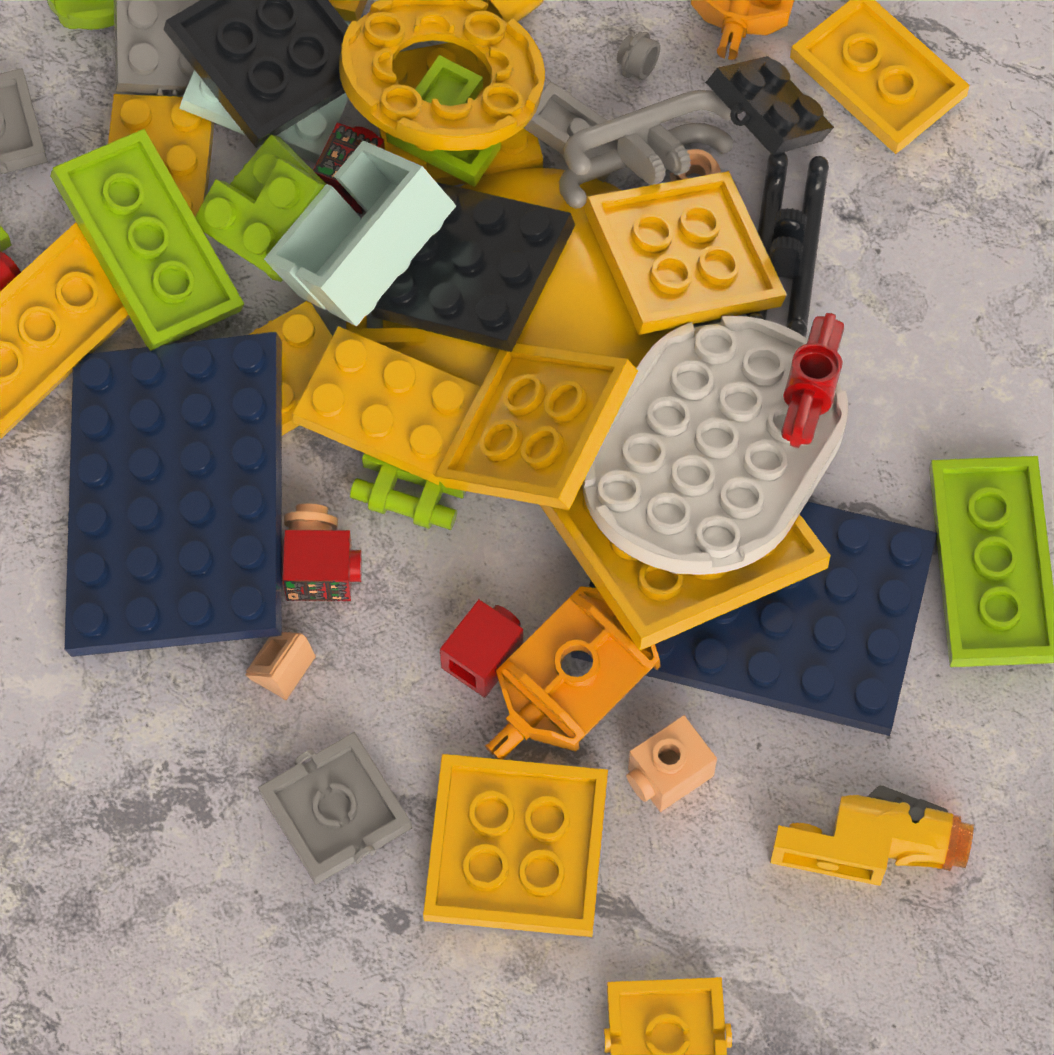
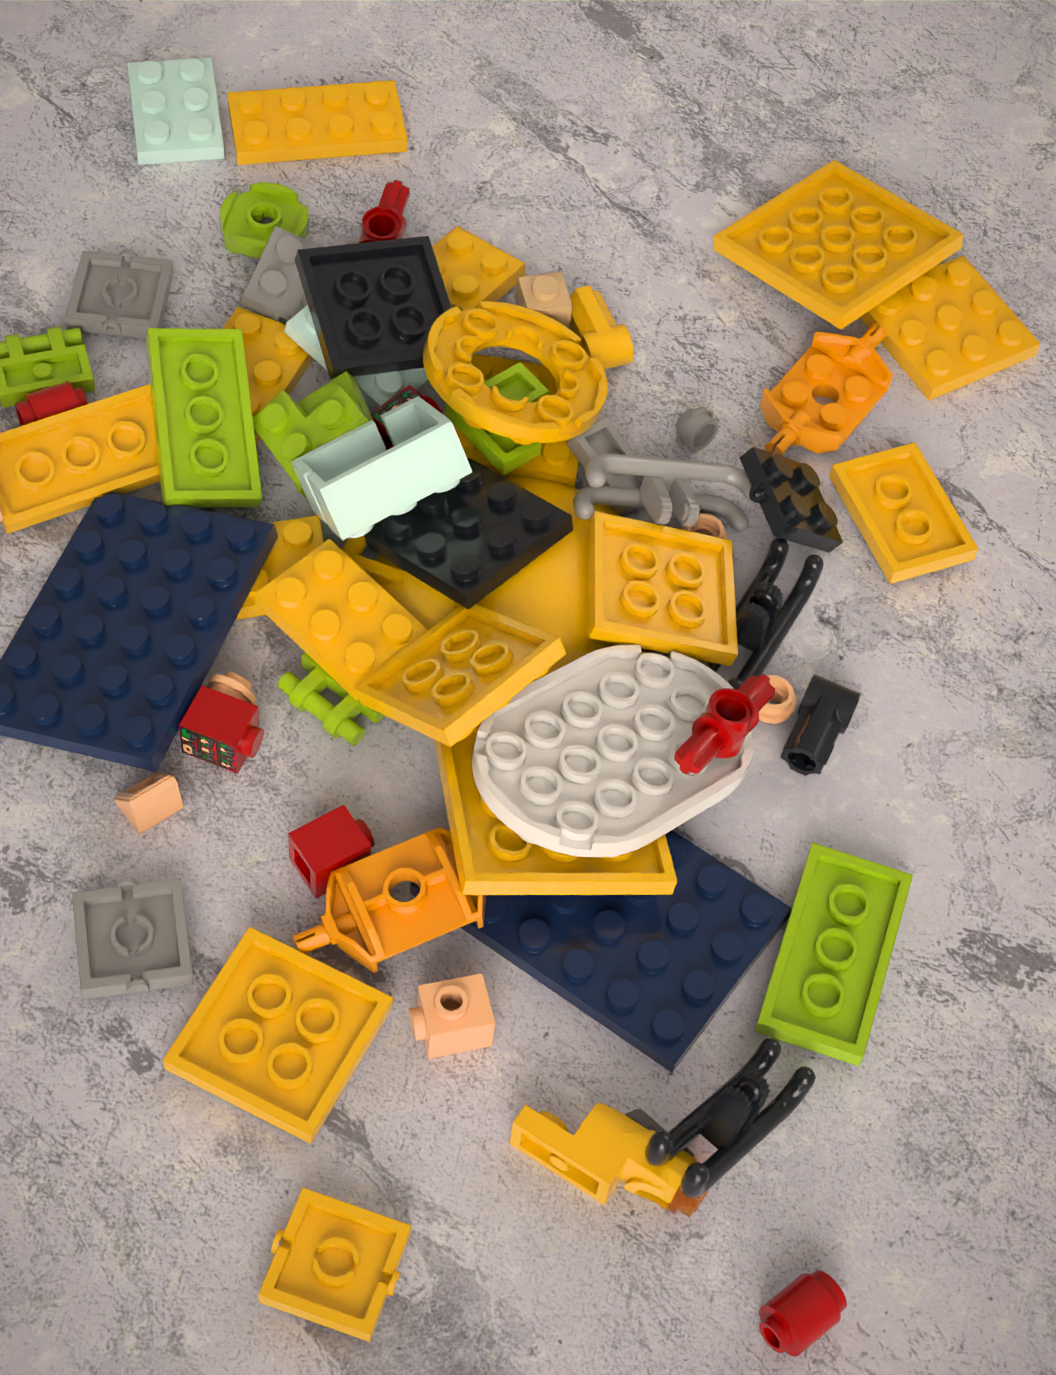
camera: 15 degrees right, 10 degrees down
none -> black piece [645,1038,816,1198]
none -> light nougat plate [759,675,797,724]
none -> black piece [780,674,861,776]

